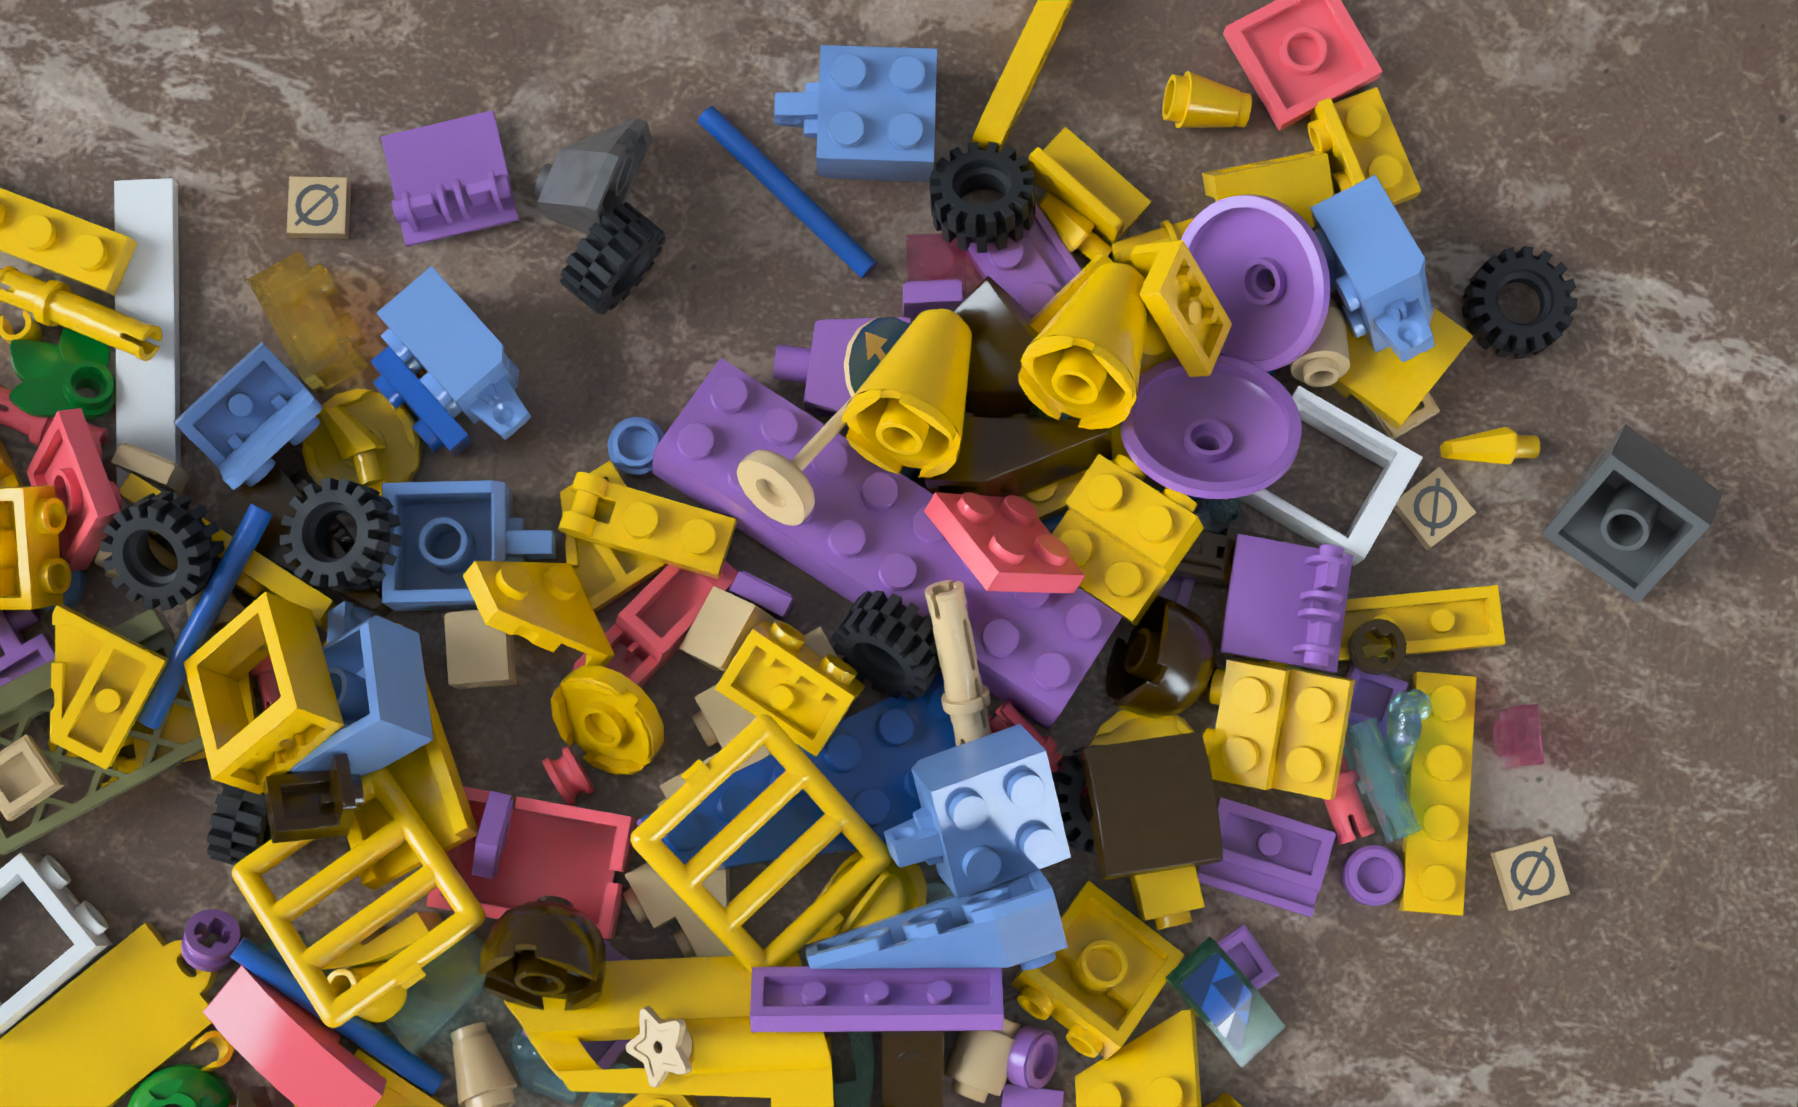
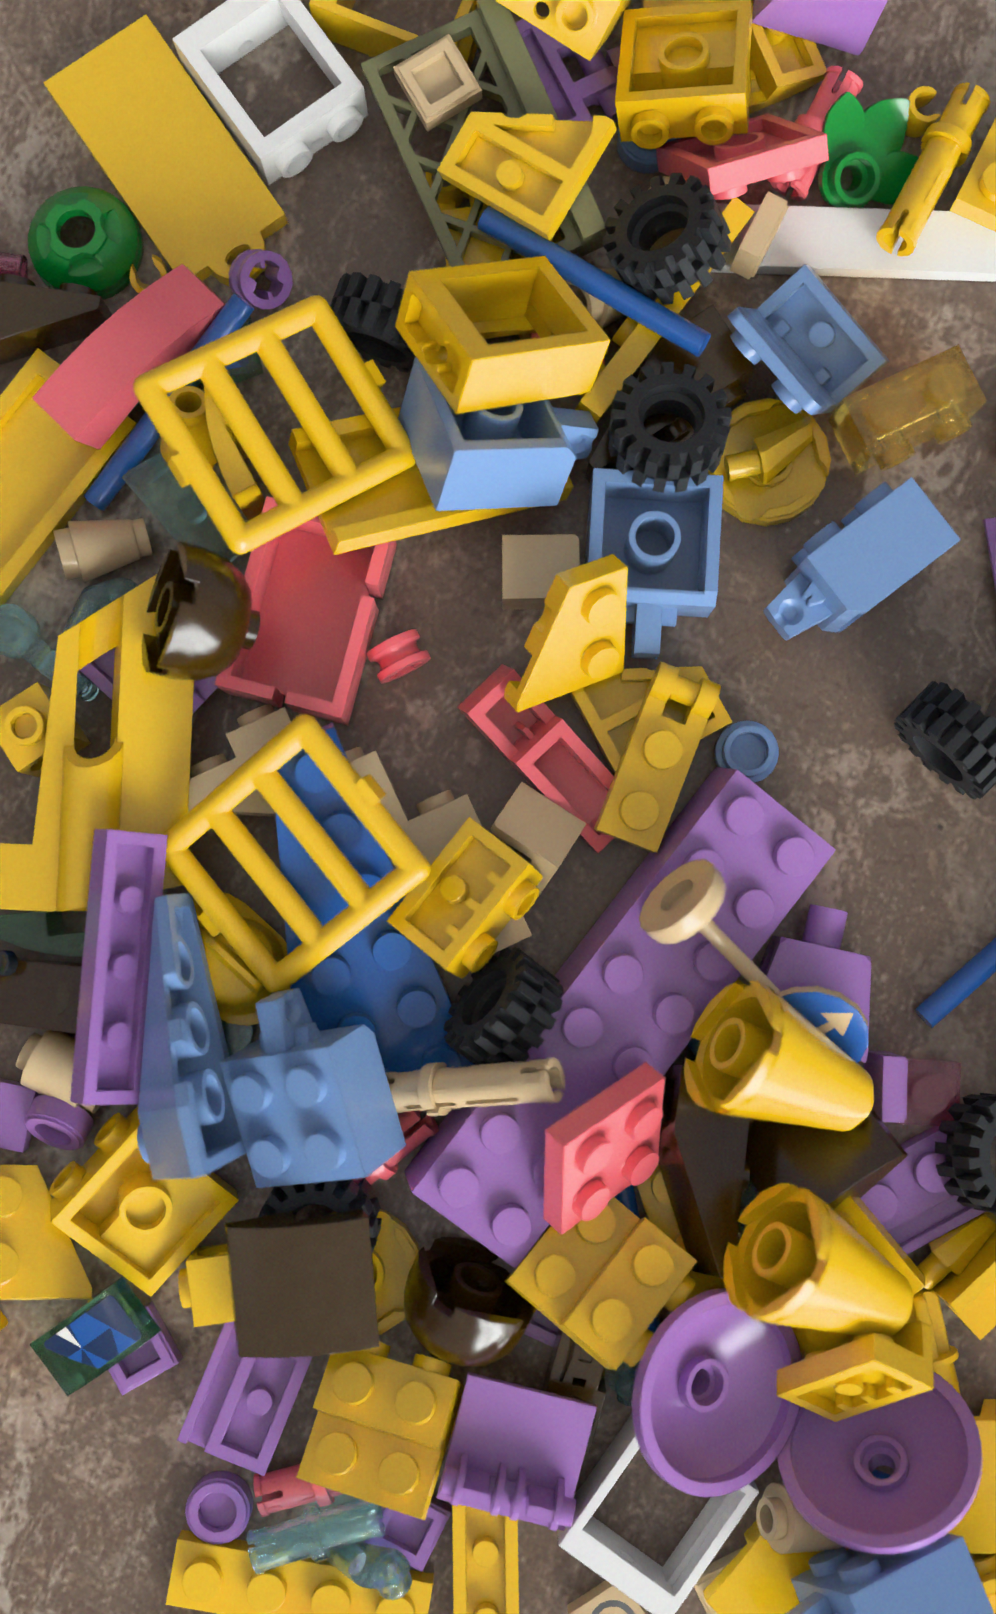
camera: 95 degrees right, 5 degrees up
dark brown bracket [263,753,364,843] -> none
blue plate [371,346,472,458] -> none
medium lavender tile [472,791,513,879] -> none
yellow tile [551,666,664,775] -> none
tan plate [626,1006,692,1087] -> none
medium lavender tile [729,570,794,623] -> none
dark brown bush [1347,619,1407,675] -> none

